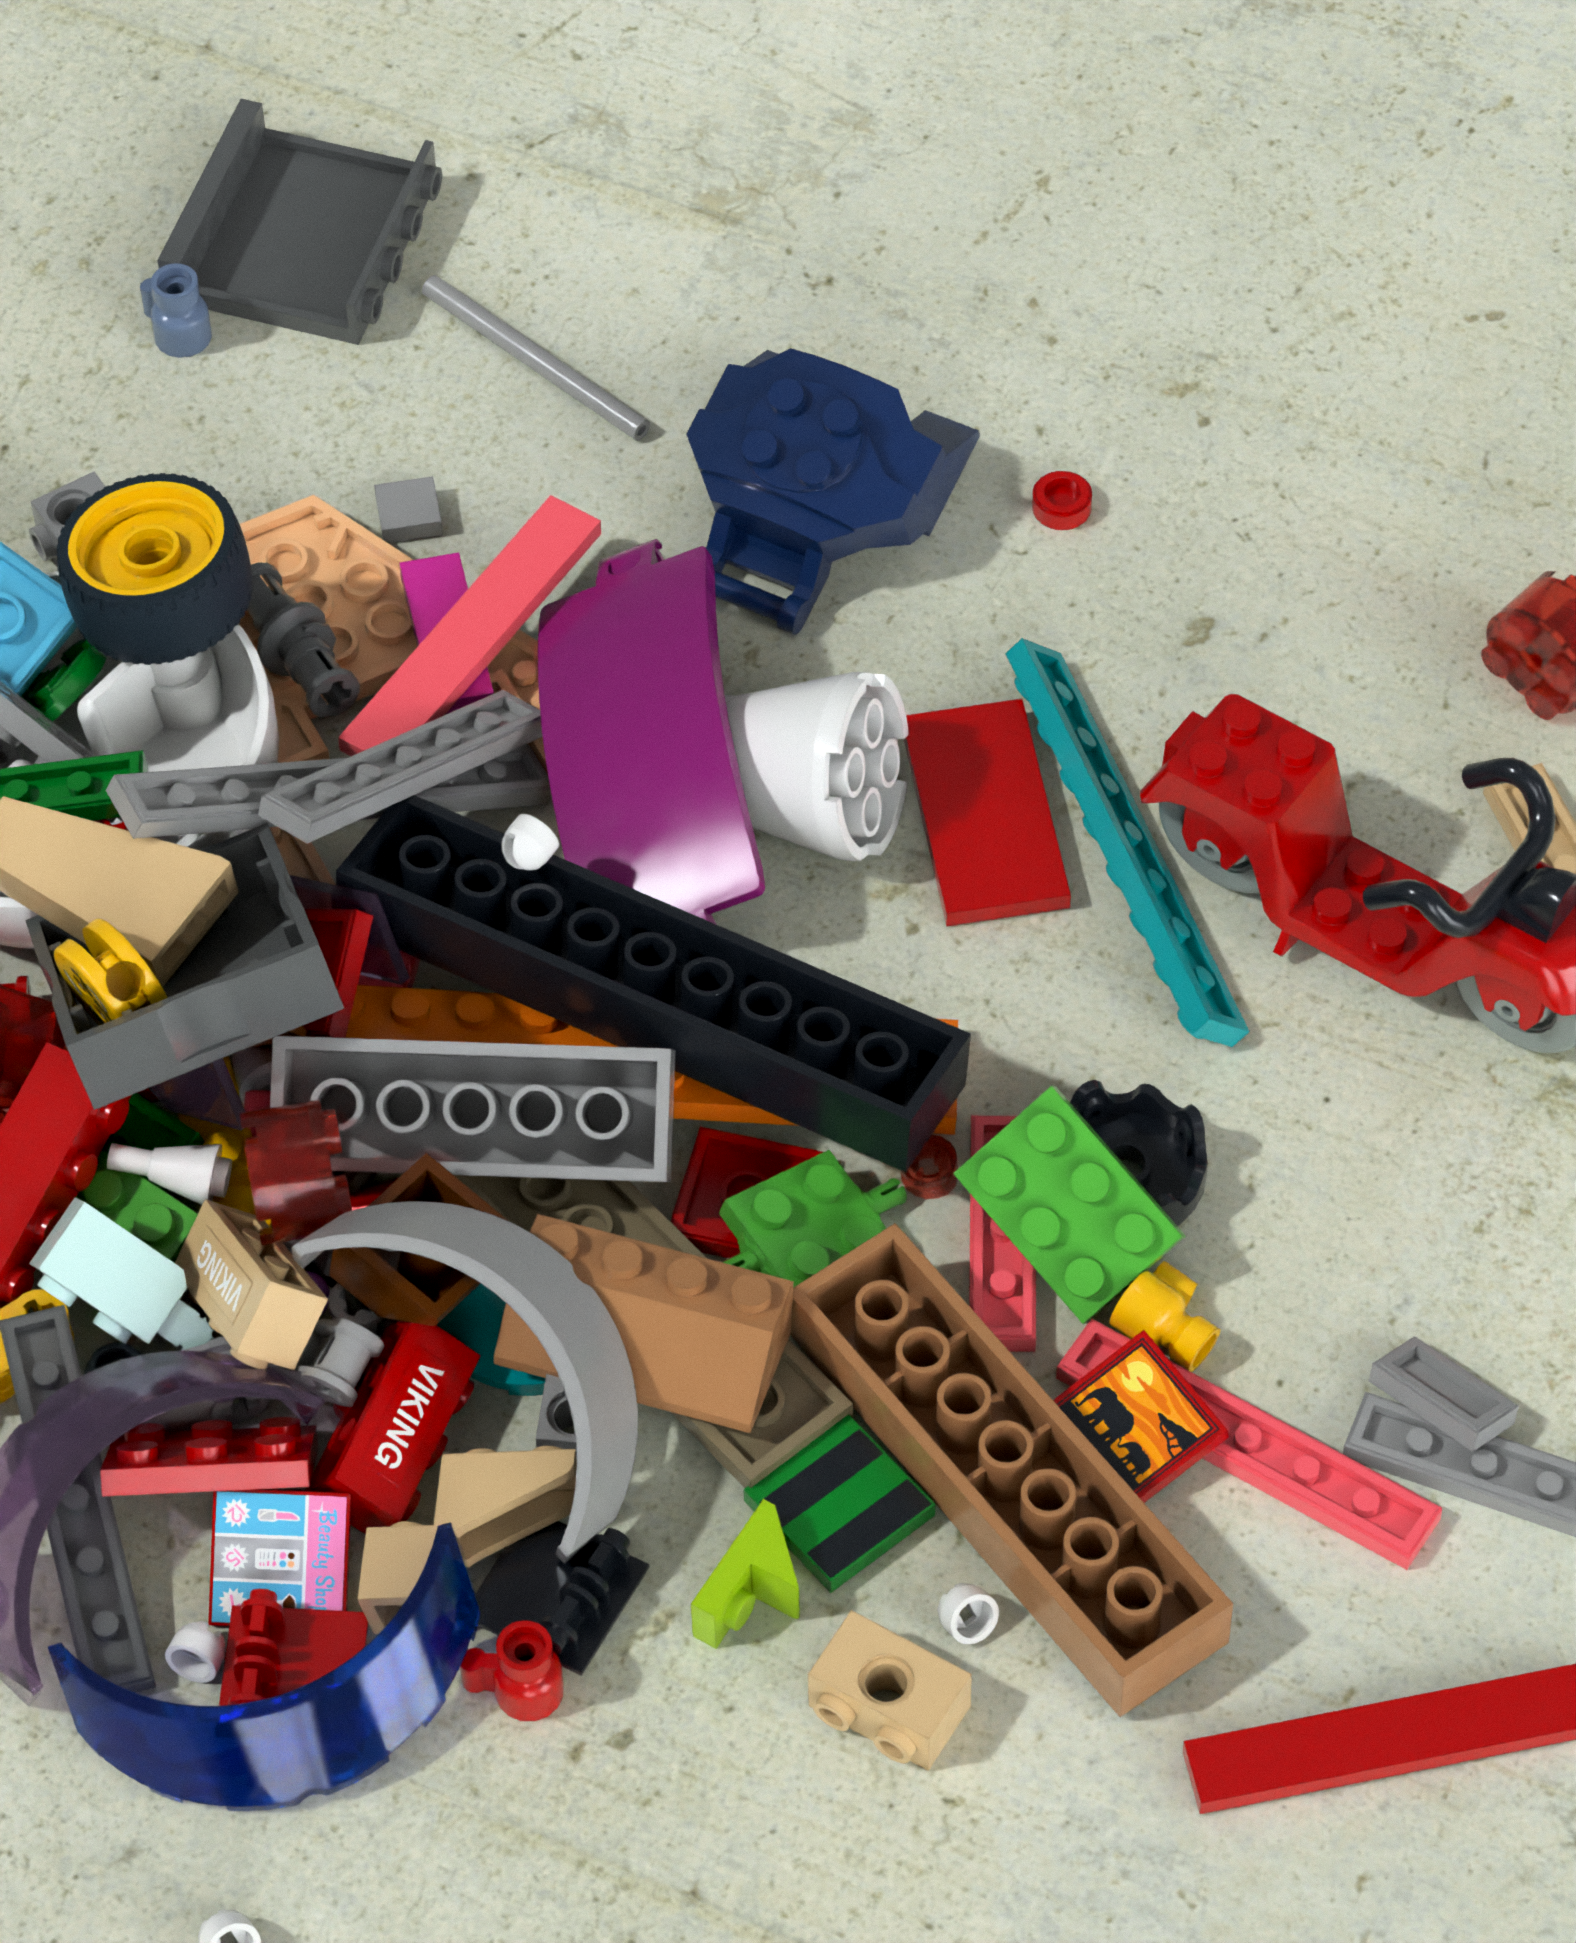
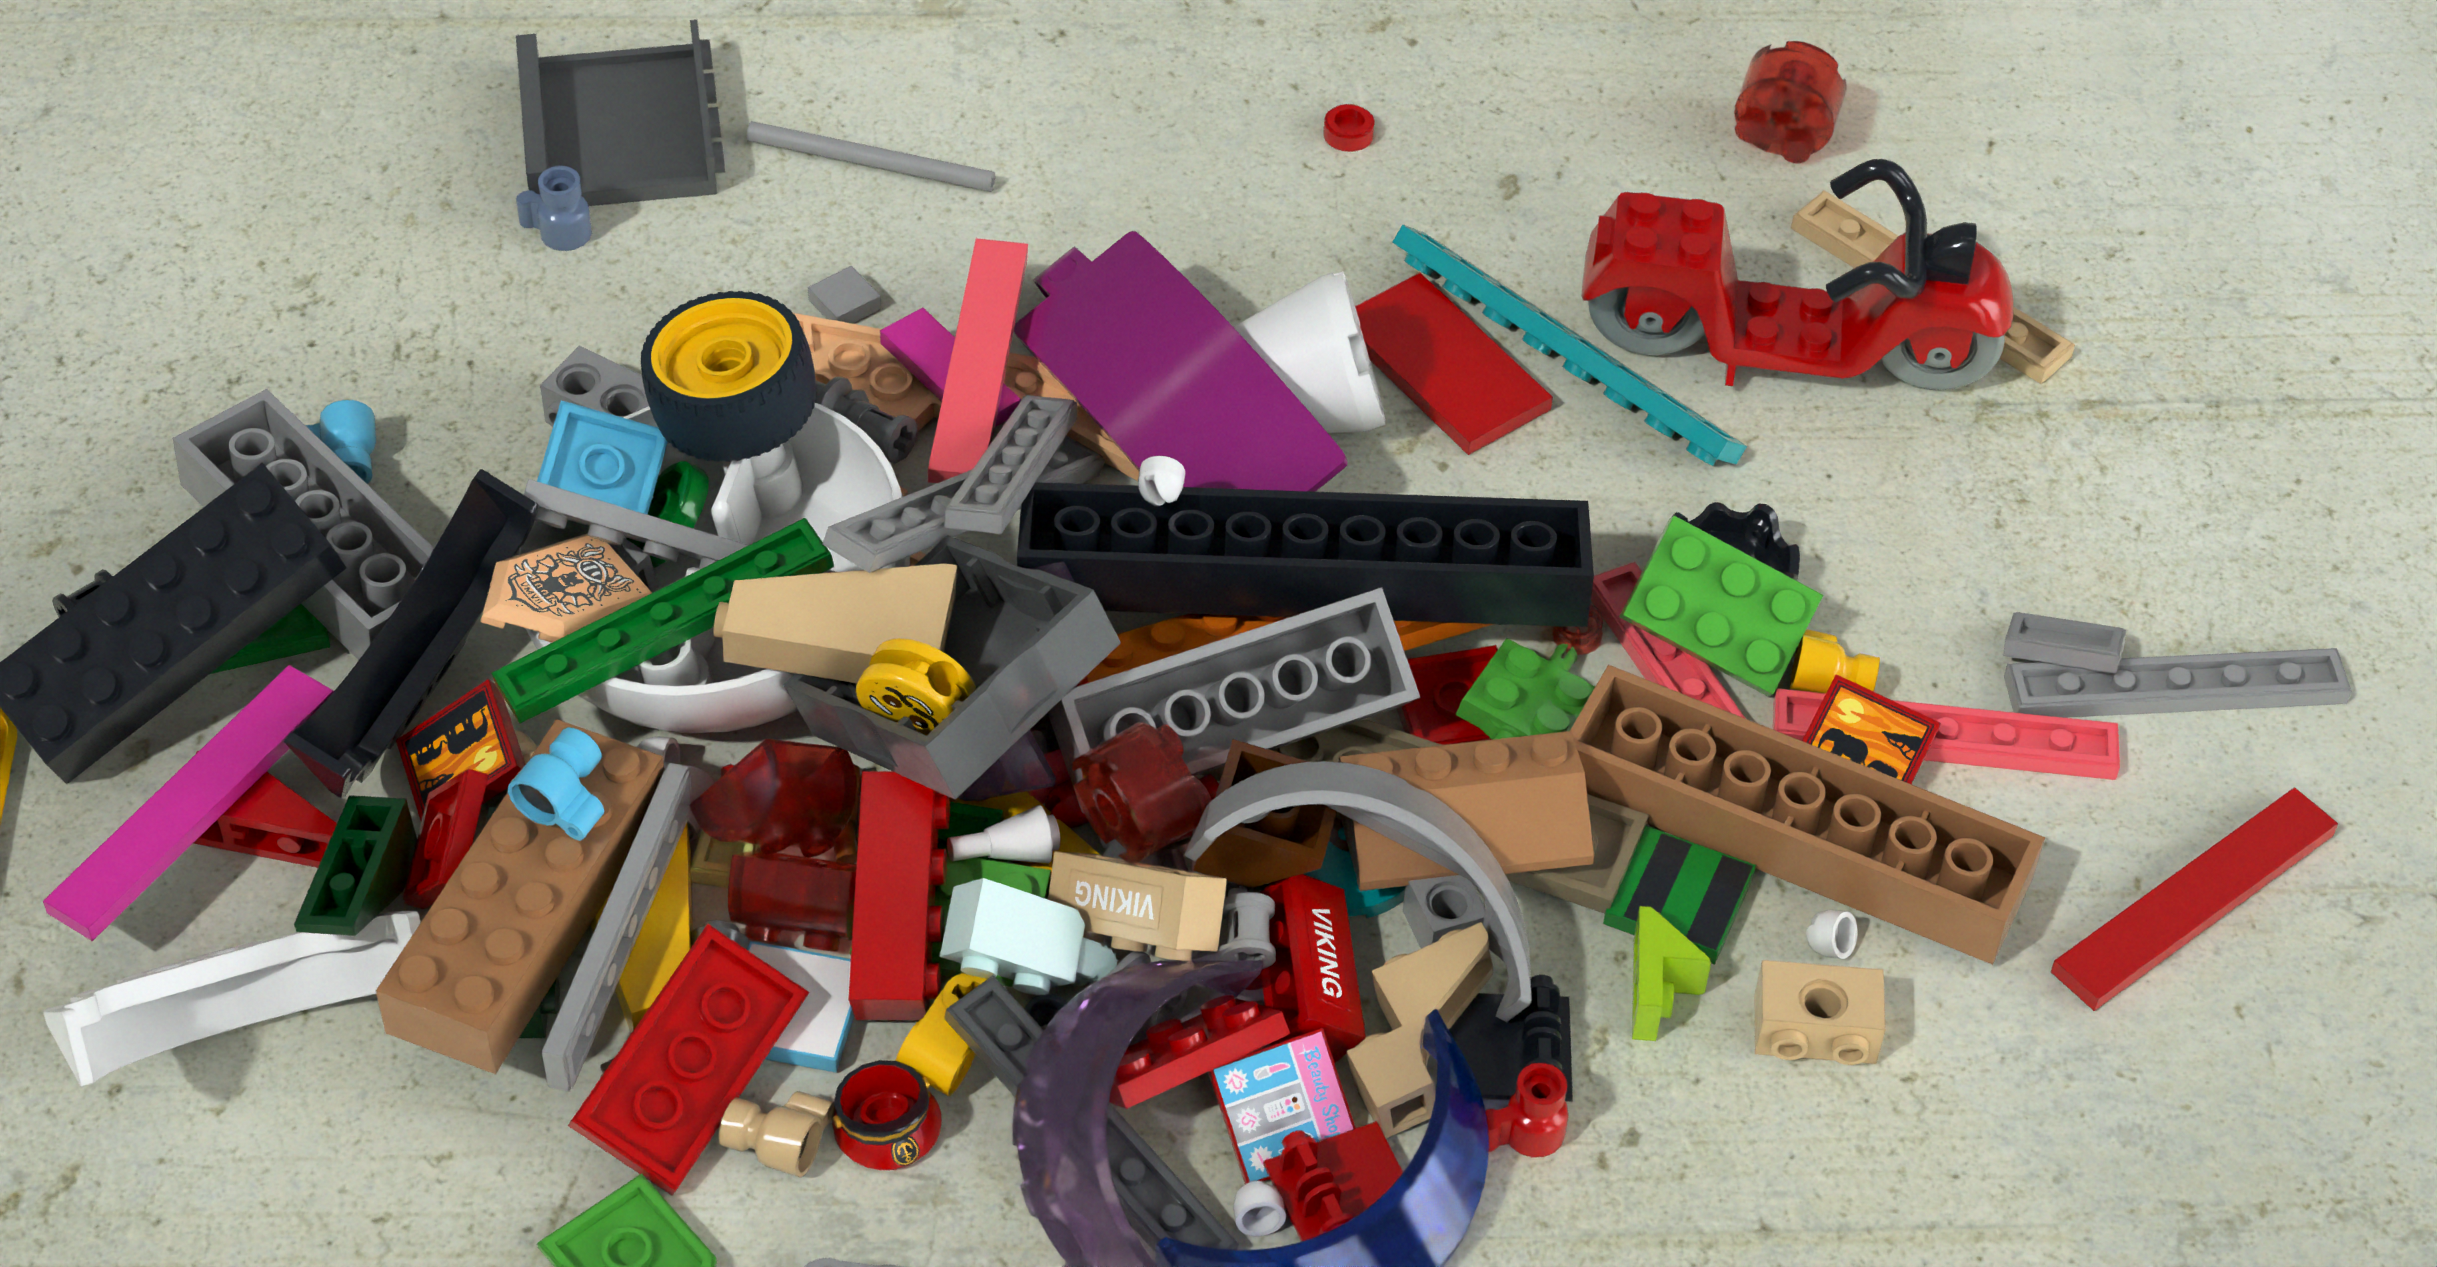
camera: 30 degrees left, 5 degrees down
dark blue piece [686,348,980,635] -> none

